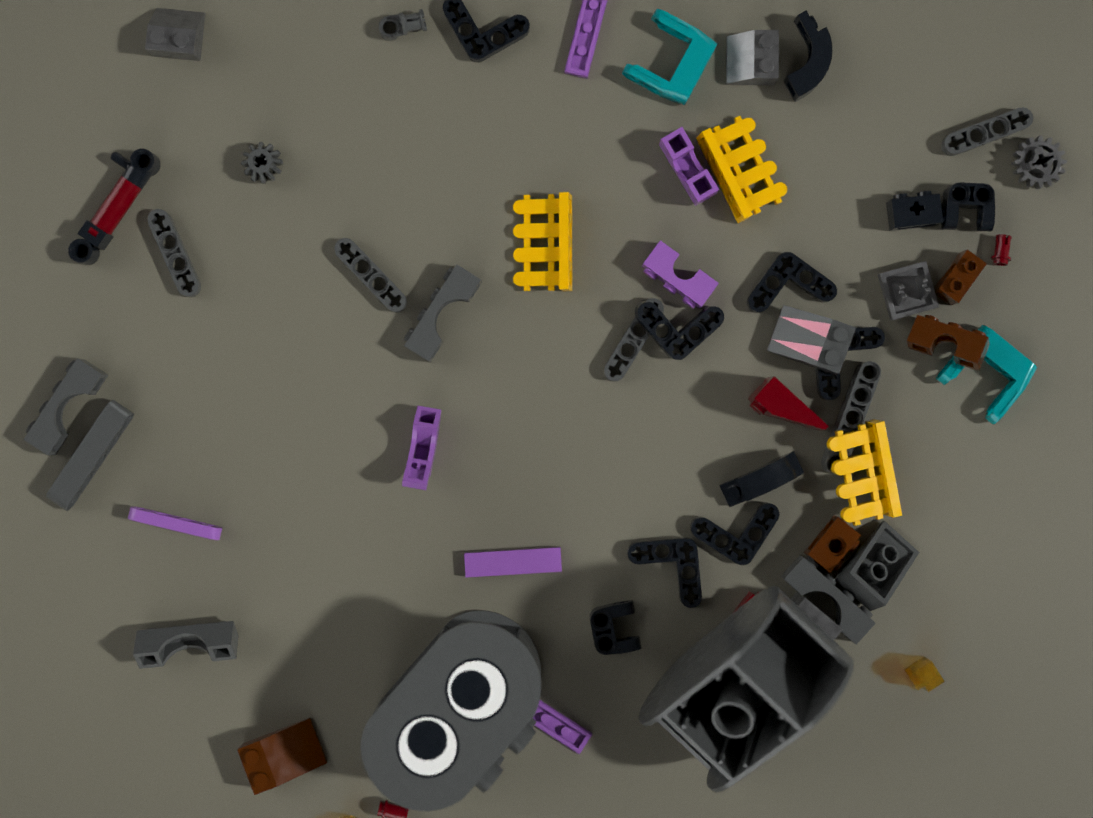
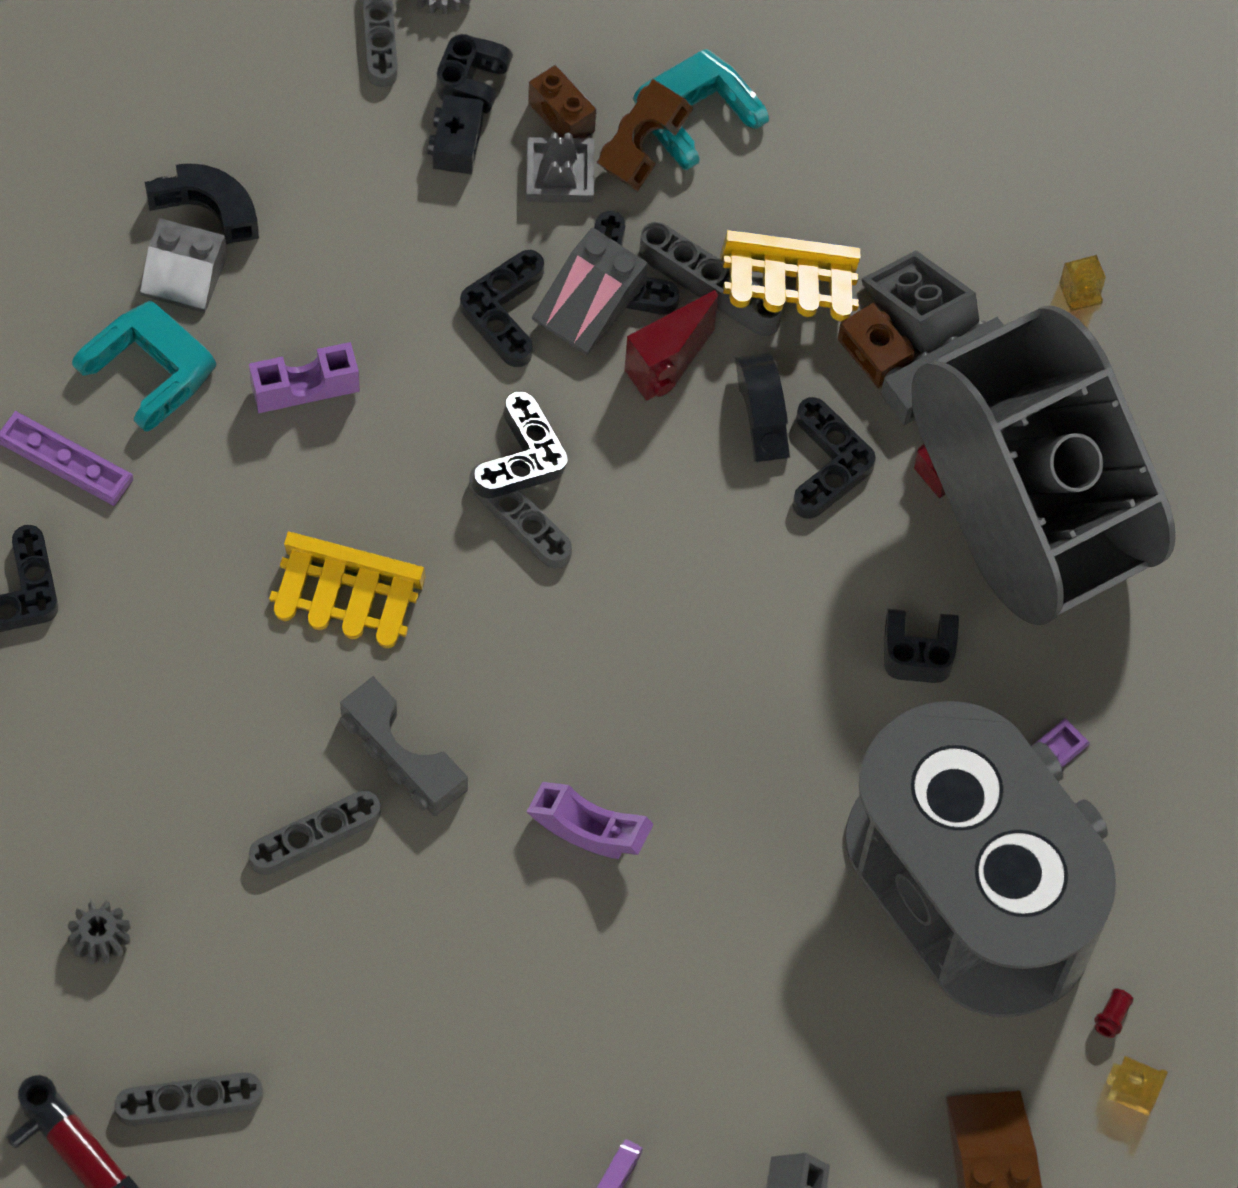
camera: 75 degrees left, 25 degrees down
medium lavender tile [464,547,562,578] -> none
black beam [627,537,702,608] -> none
medium lavender arch [642,240,719,309] -> none
yellow fence [696,116,787,224] -> none
dark red pin [991,234,1012,266] -> none

